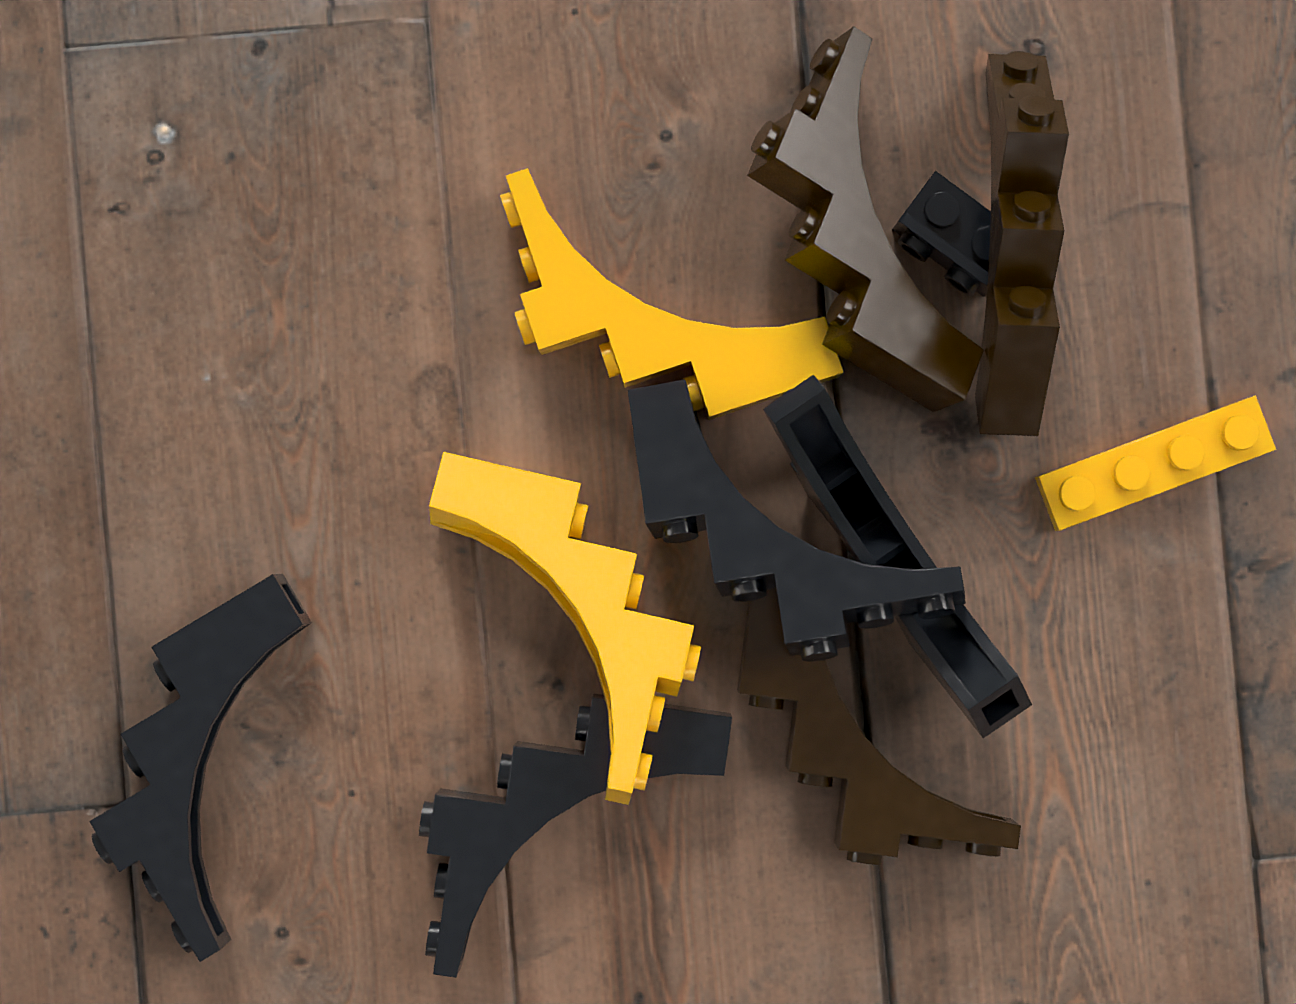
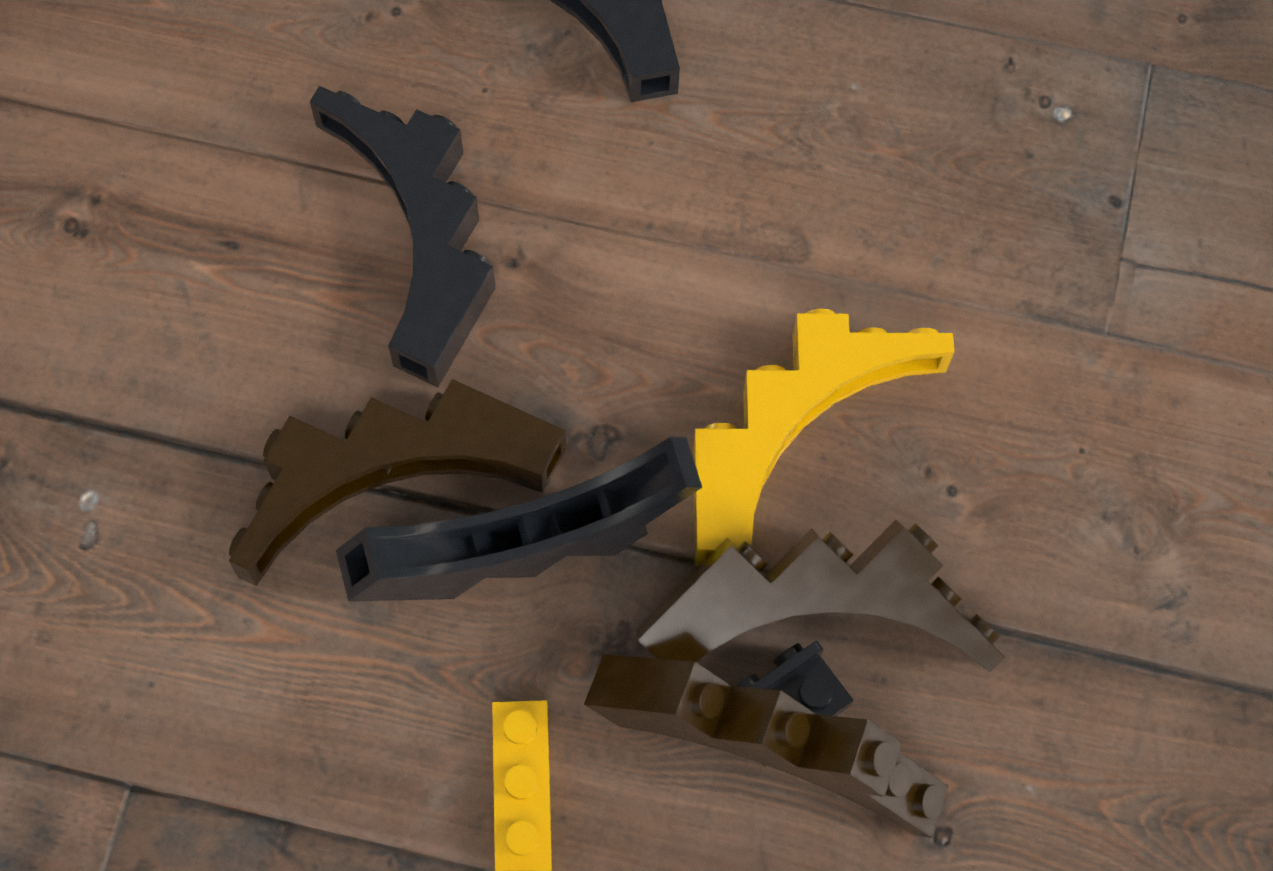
camera: 100 degrees right, 20 degrees down
yellow arch [429,452,701,805] -> none
black arch [628,380,966,662] -> none

